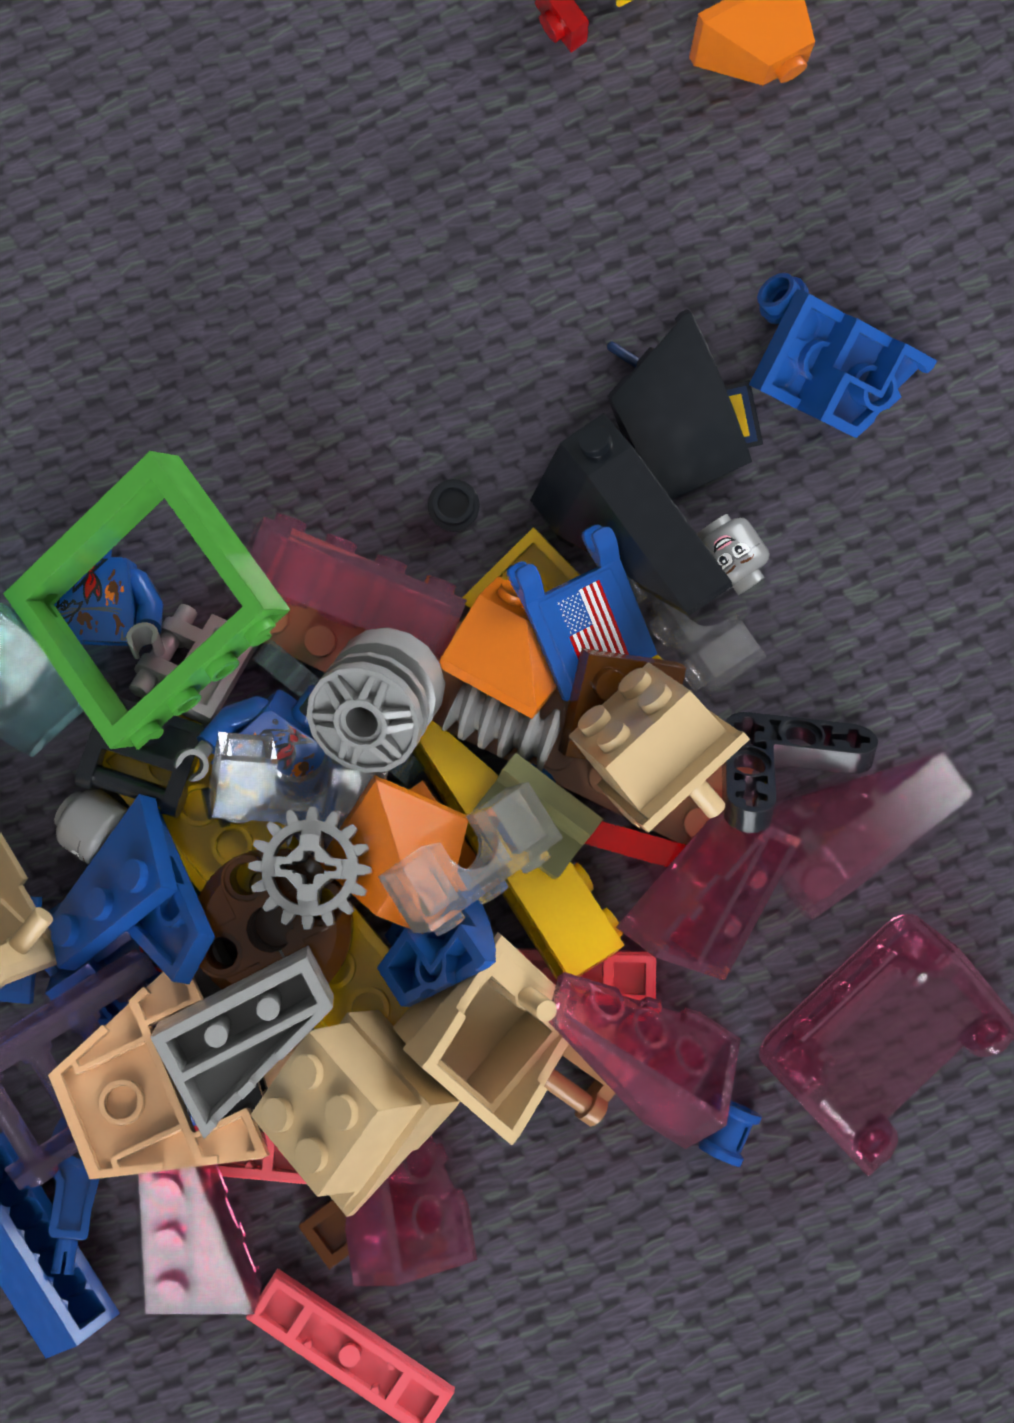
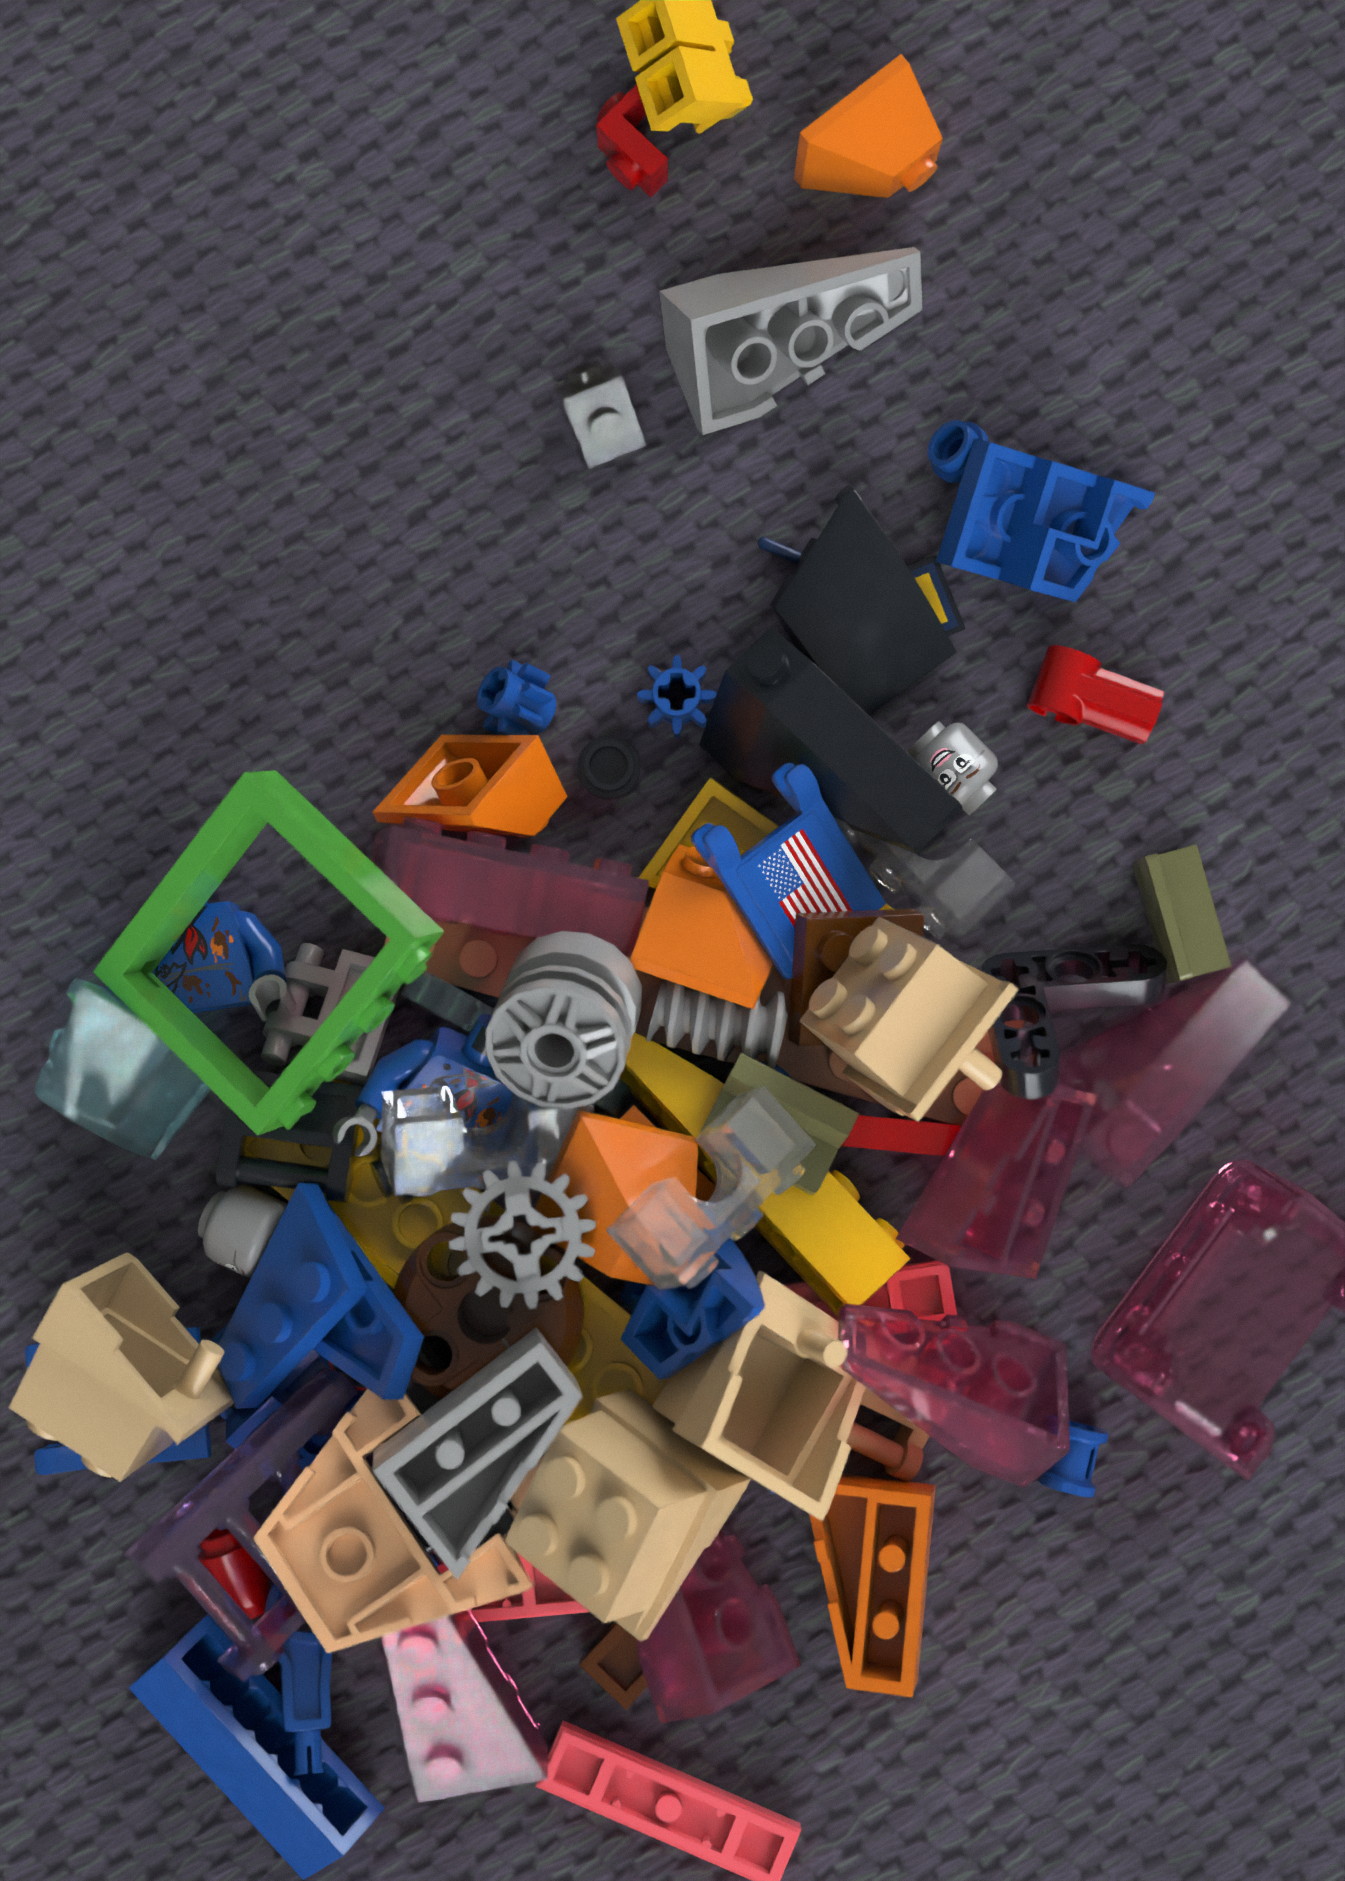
camera: 20 degrees left, 0 degrees up
none -> red cone [198,1517,270,1621]
none -> orange slope [372,734,568,837]
none -> blue gear [477,660,556,735]
none -> clear smoke bracket [554,361,647,469]
none -> blue gear [637,655,717,738]
none -> light grey wedge [660,247,922,435]
none -> orange wedge [809,1473,936,1698]
none -> red piece [1027,645,1164,745]
none -> olive panel [1132,844,1232,984]

